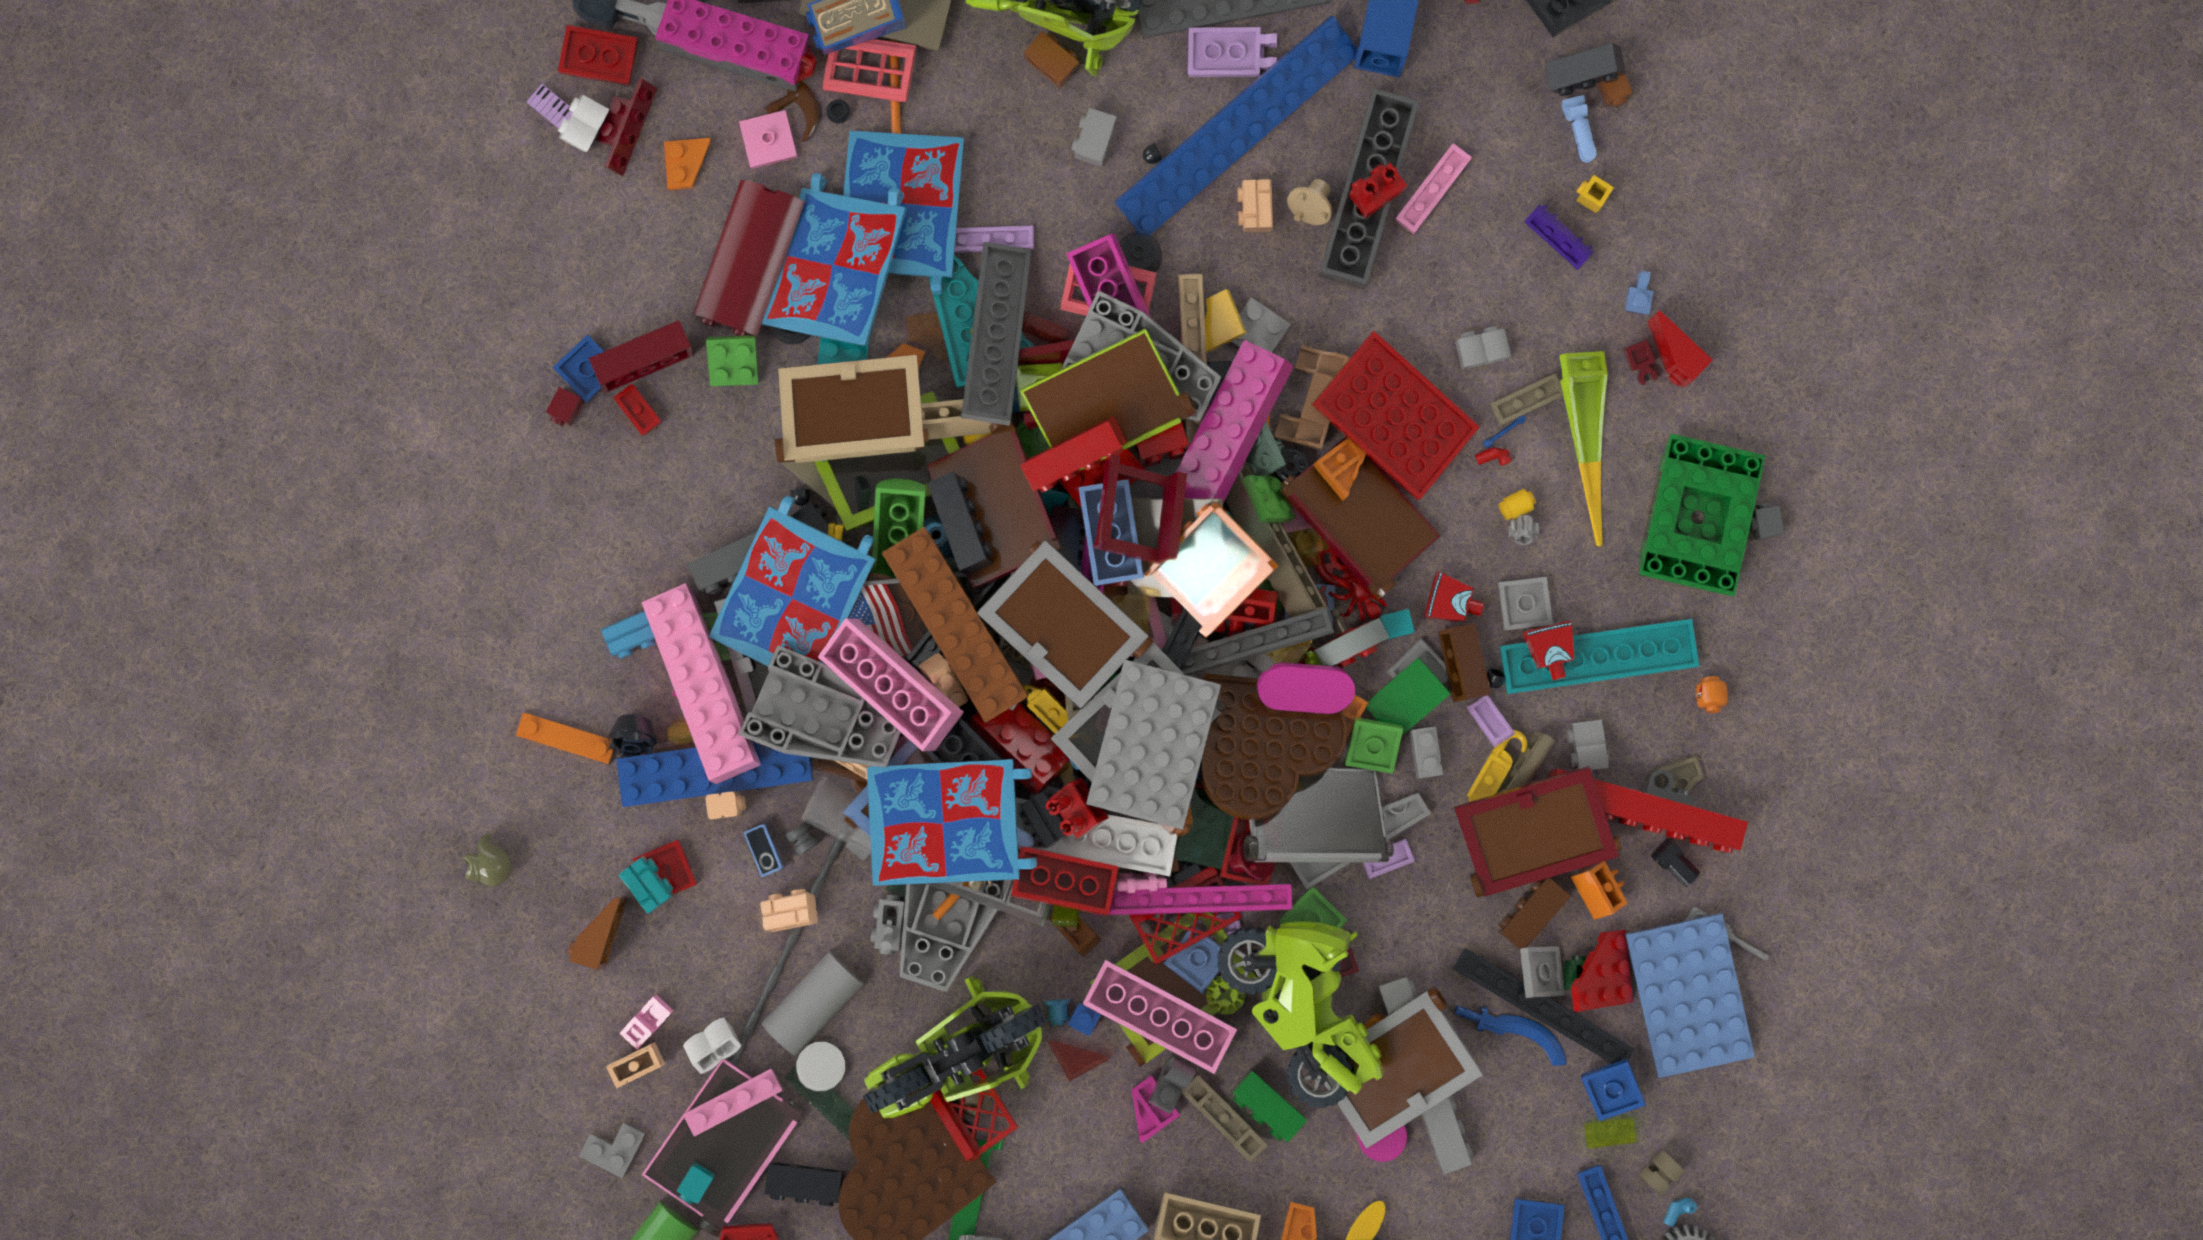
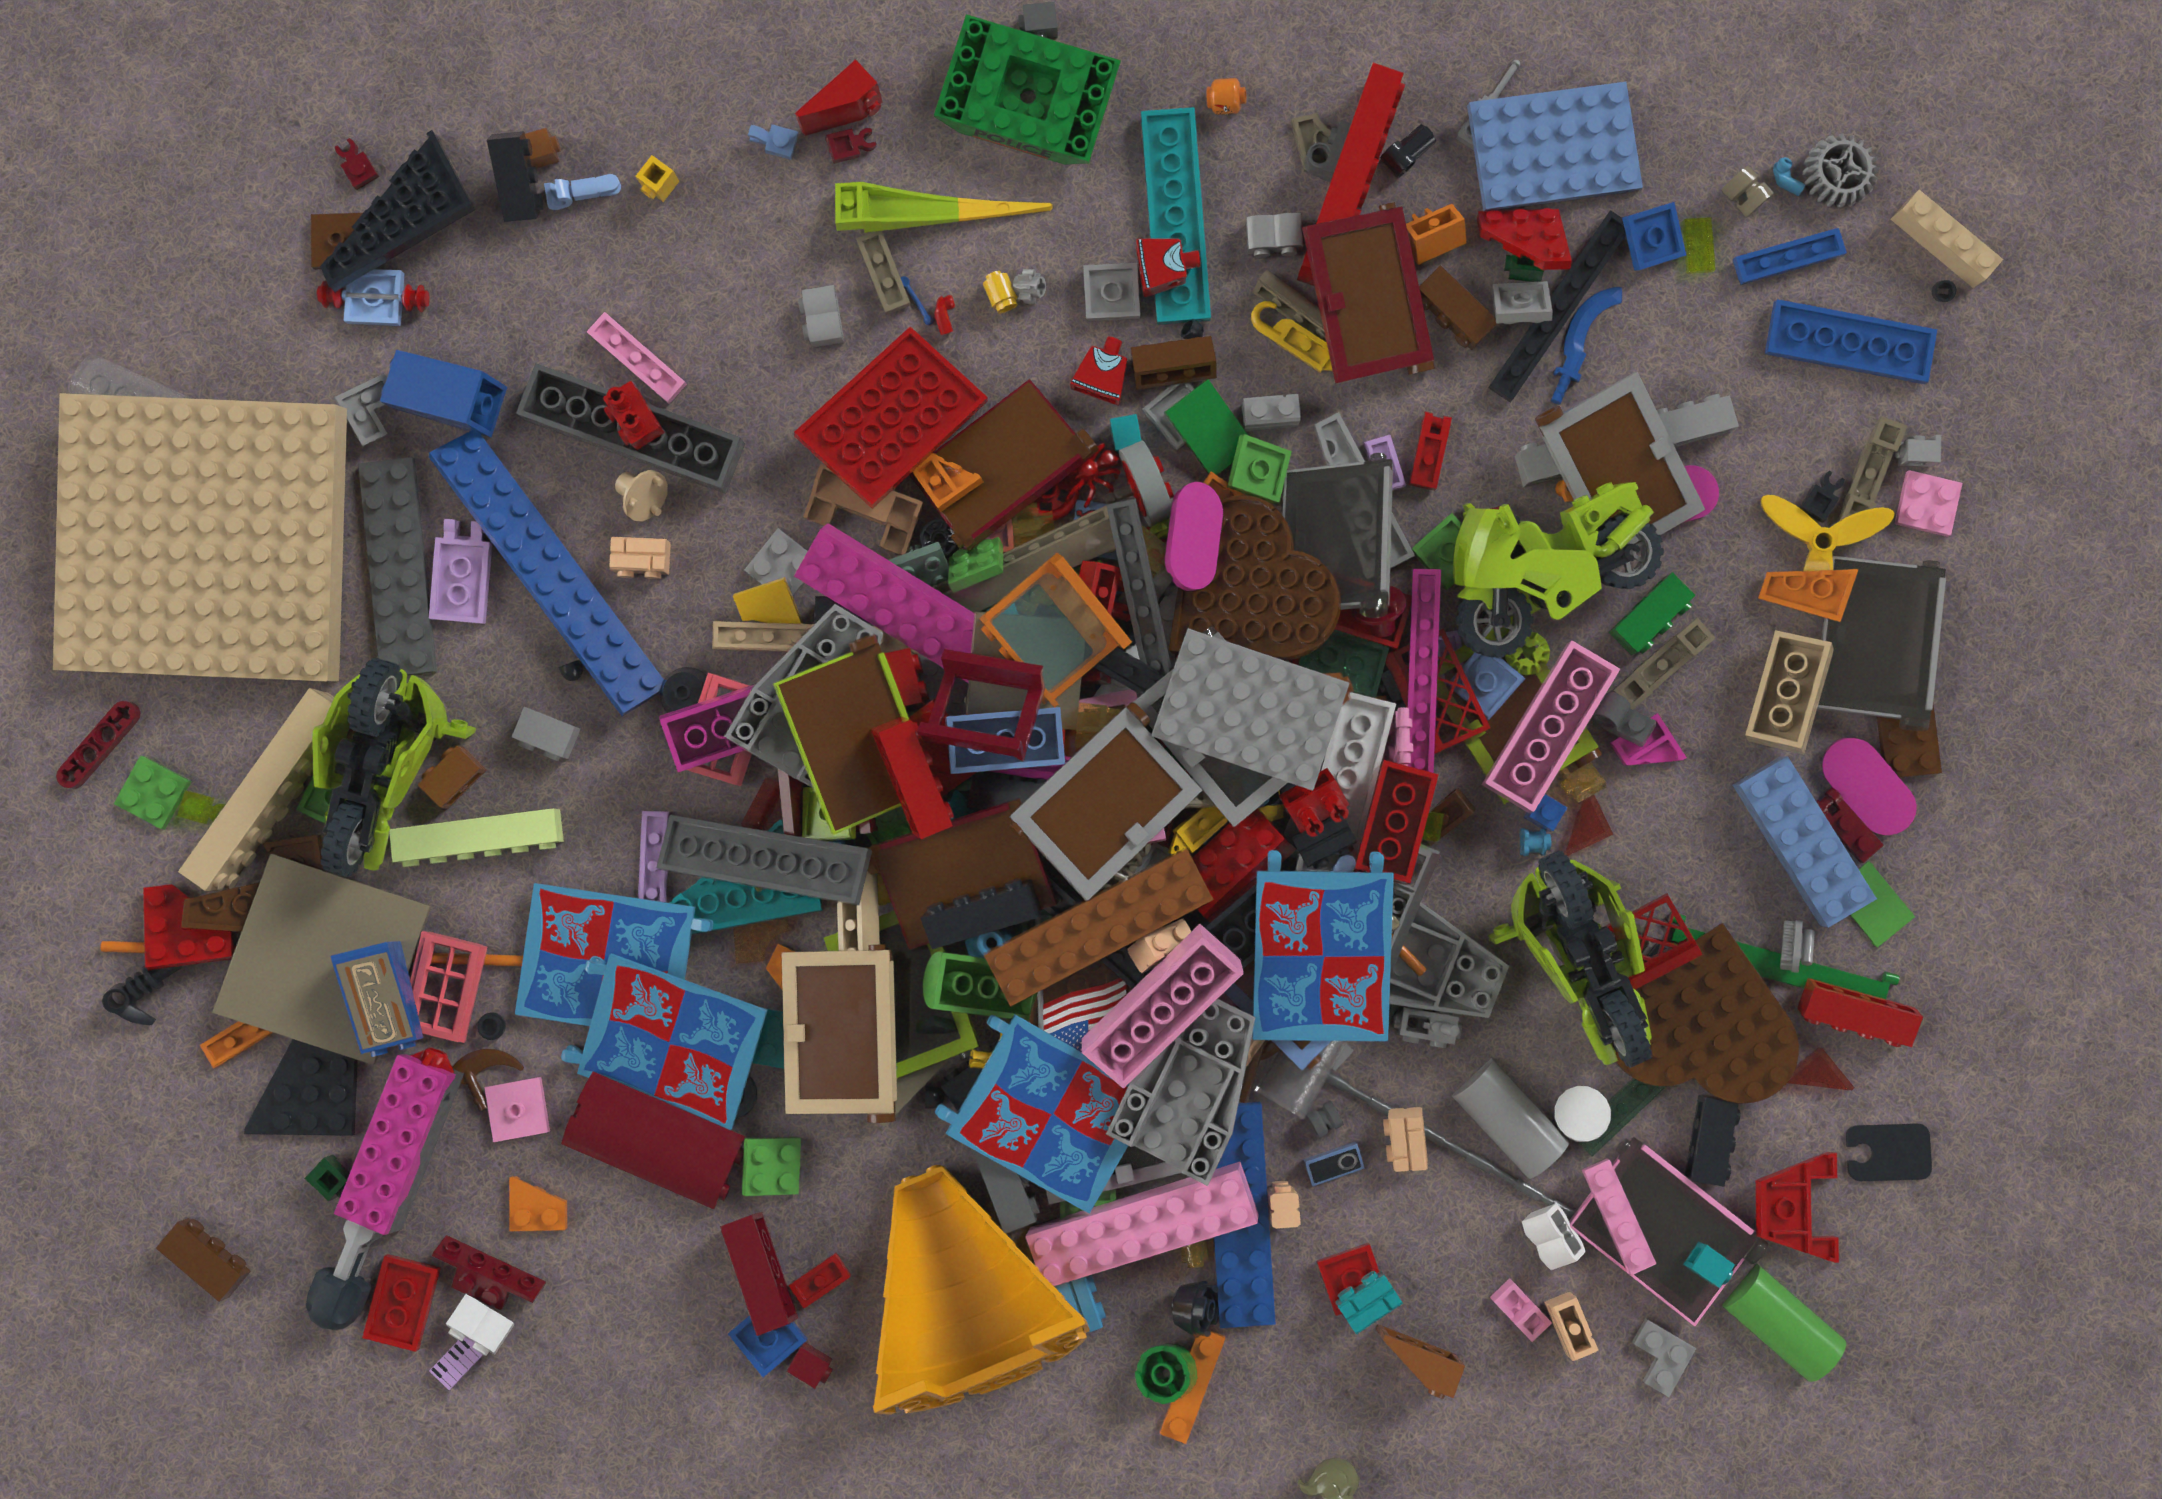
camera: 80 degrees left, 0 degrees up
lavender tile [1467,695,1515,748] -> none
dark purple plate [1524,204,1593,270] -> none
none -> yellowish green brick [389,808,564,867]
none -> light orange cone [873,1165,1090,1415]
none -> green brick [1135,1343,1198,1404]
none -> red plate [1409,411,1452,491]
none -> clear yellow bracket [1560,763,1607,803]

